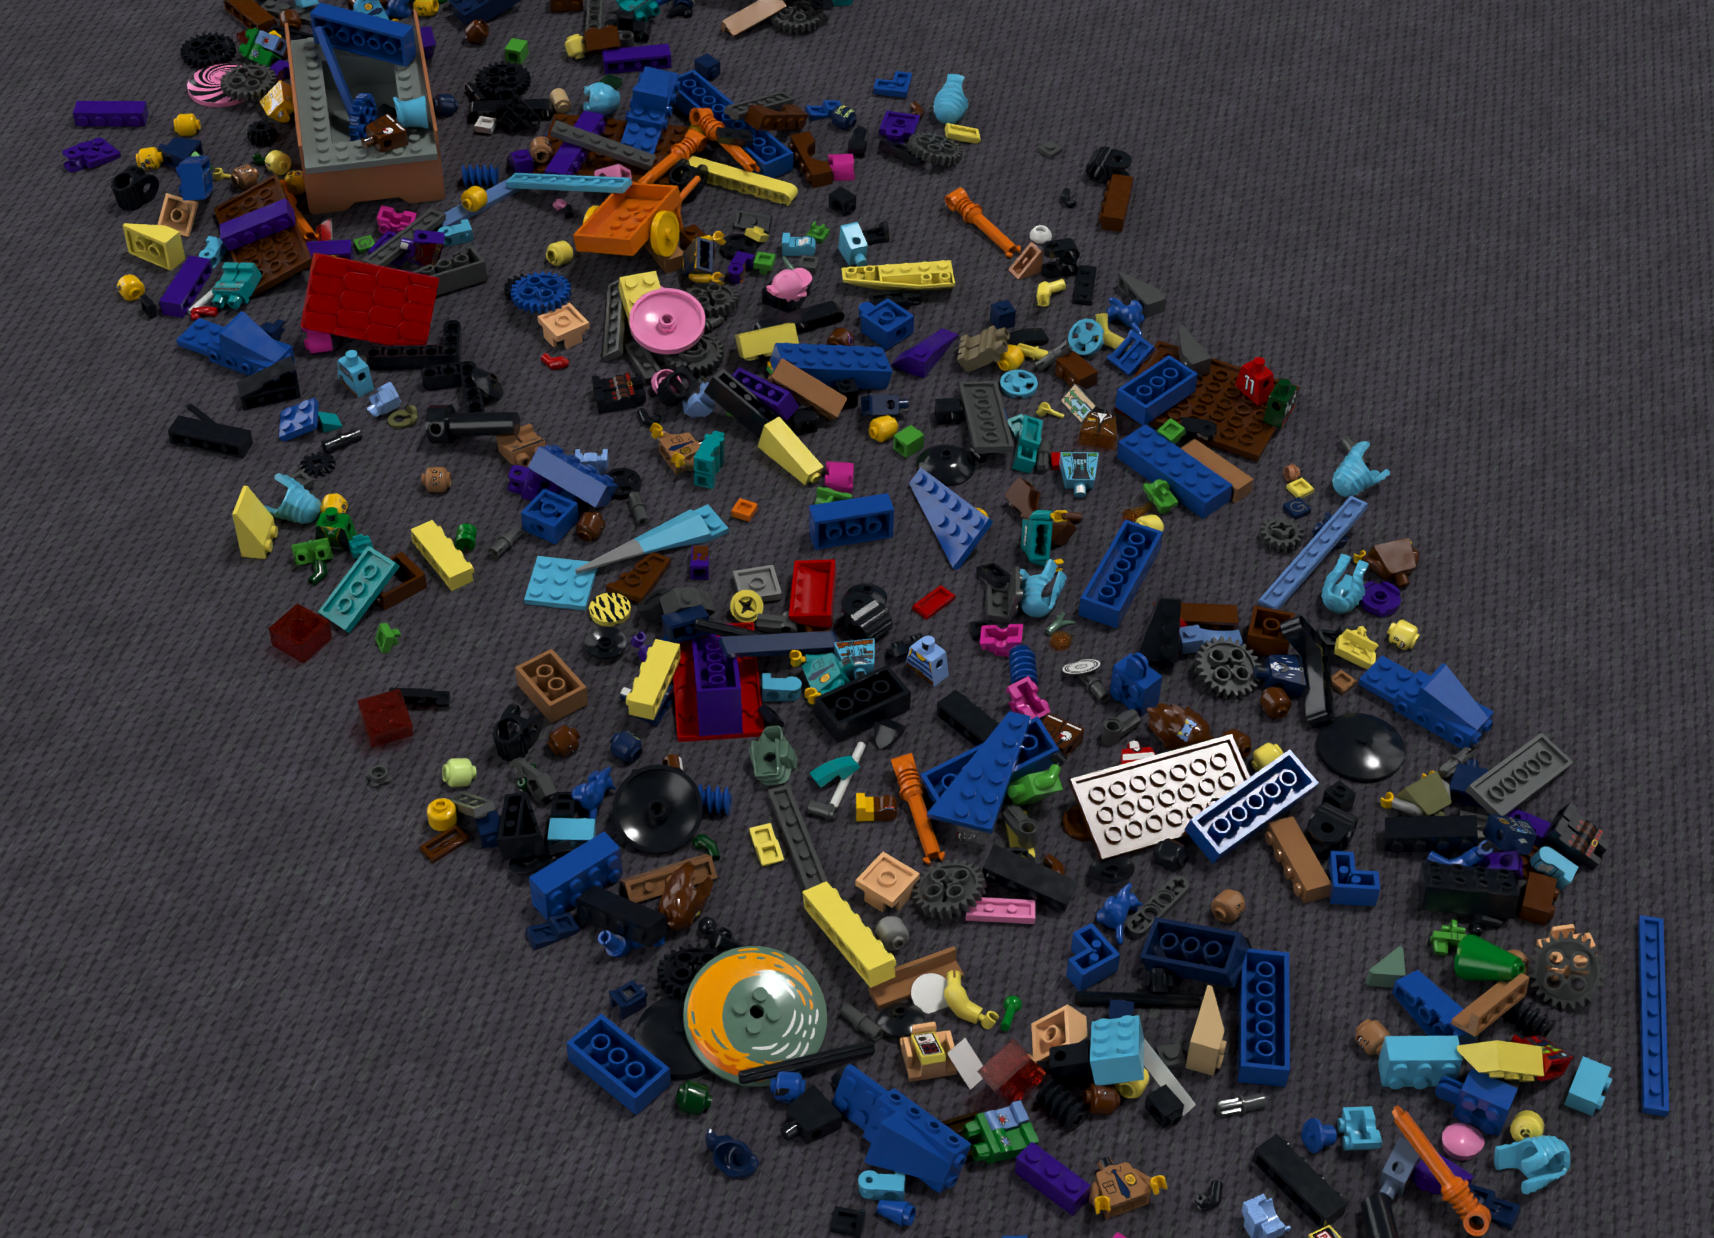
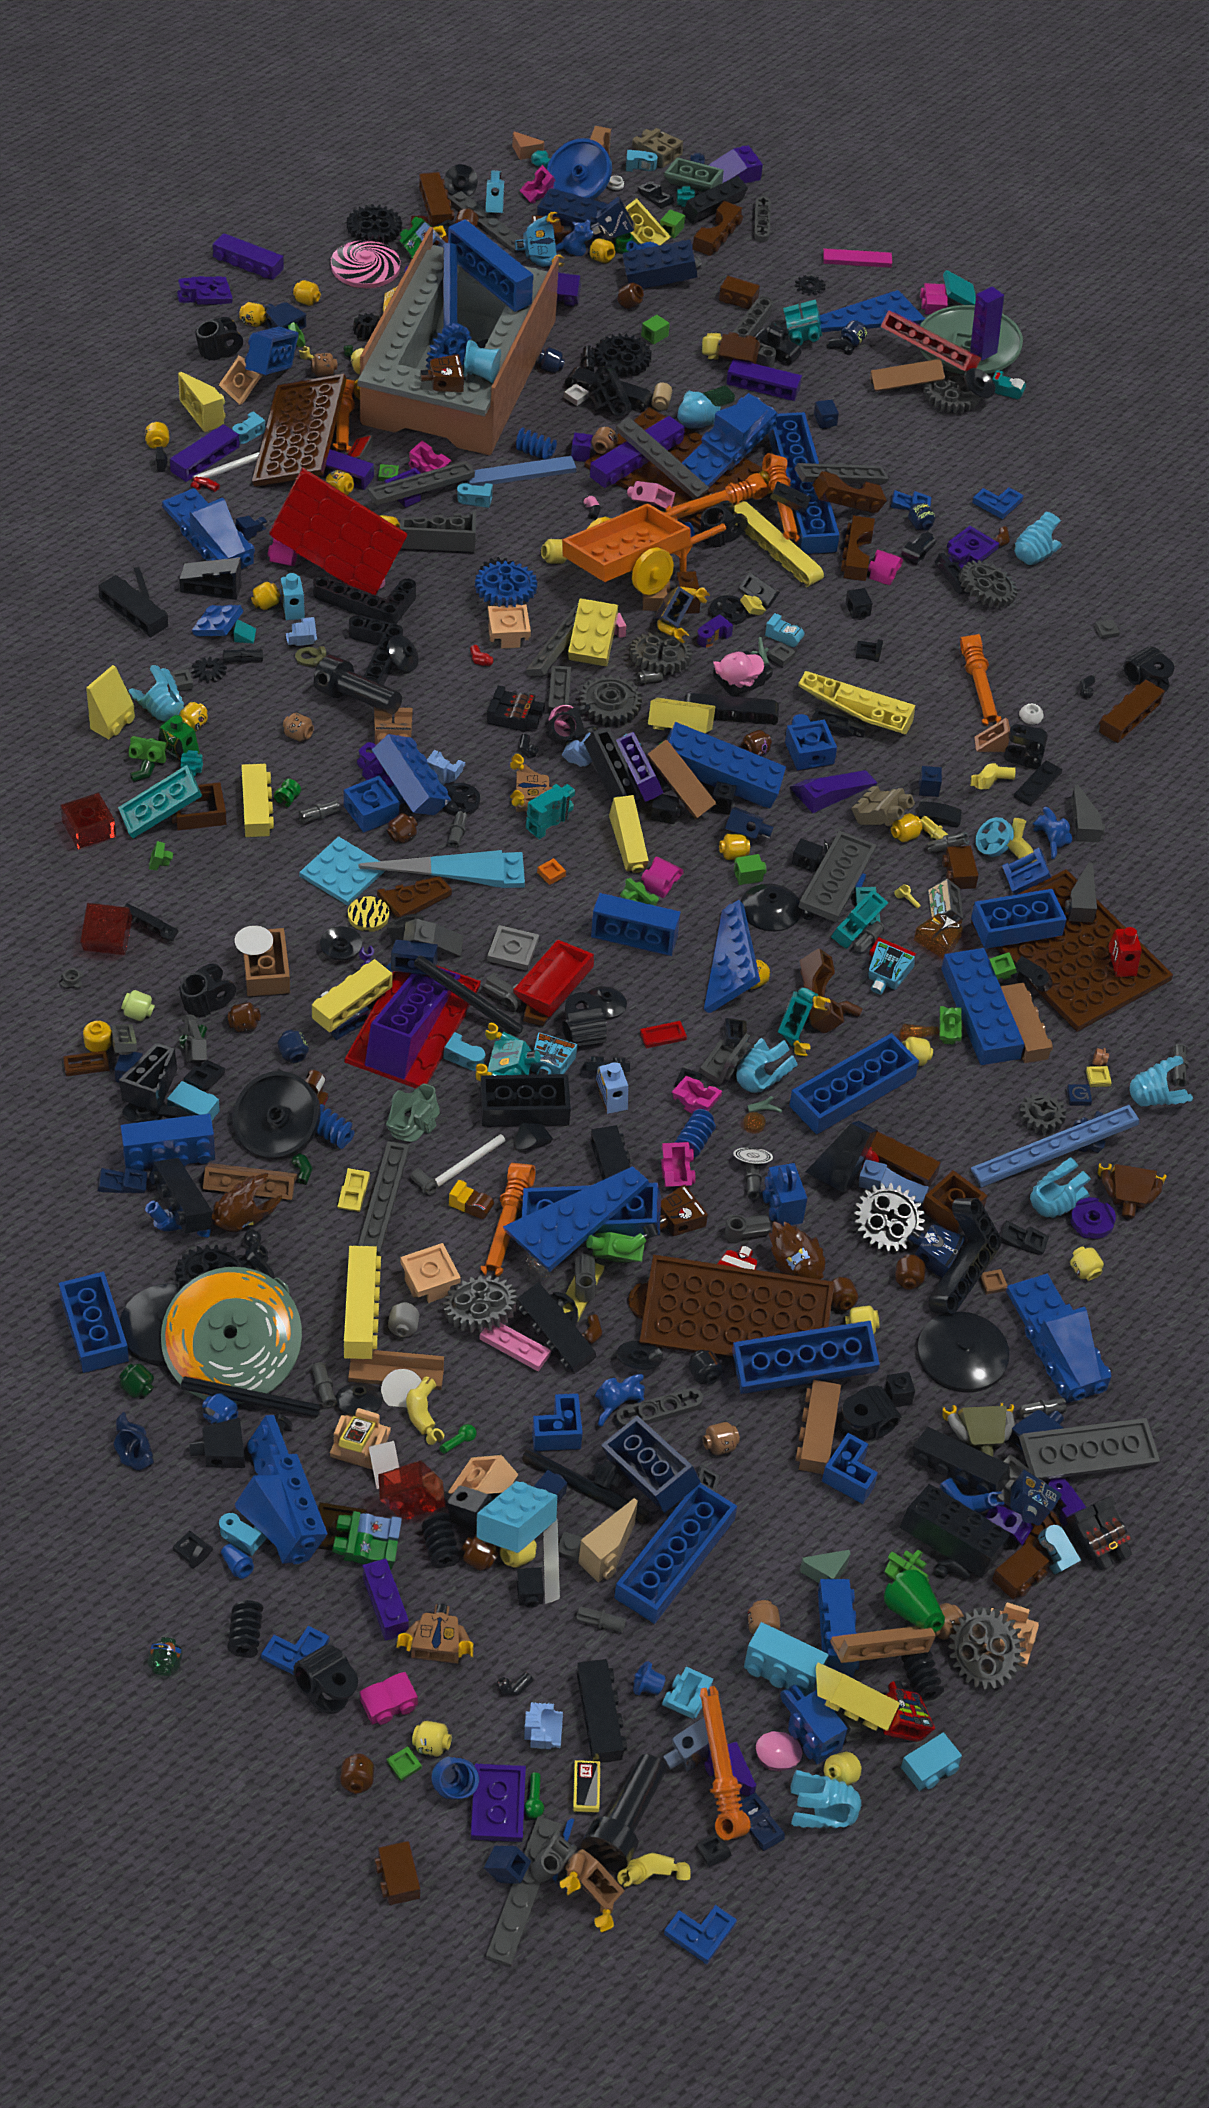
camera: 25 degrees right, 5 degrees up
teal hips [211,262,263,309] -> none
dark grey gear [220,63,277,102] -> none
dark purple brick [220,198,296,251] -> none
torso [400,230,445,266] -> none
yellow head [461,186,488,212] -> none
medium azure tile [506,173,633,193] -> none
blue animal [571,766,617,824] -> none
dark blue window [609,980,648,1020] -> none
bright pink dish [629,288,705,354] -> none
dark purple leg [690,545,709,580] -> none
dark blue tile [719,631,839,658] -> none
light yellow gear [730,590,763,623] -> none
bright green tile [753,252,776,275] -> none
black tile [758,704,784,728] -> none
bright green tile [806,221,830,244] -> none
teal slope [809,755,860,788] -> none
medium azure torso [838,222,868,267] -> none
light yellow plate [944,123,981,143] -> none
medium azure piece [1000,370,1038,399] -> none
dark green torso [1263,379,1297,428] -> none
light yellow slope [1334,626,1379,670] -> none
blue plate [1638,915,1669,1117] -> none
none -> white sticker [235,926,273,955]
none -> yellow head [251,582,281,610]

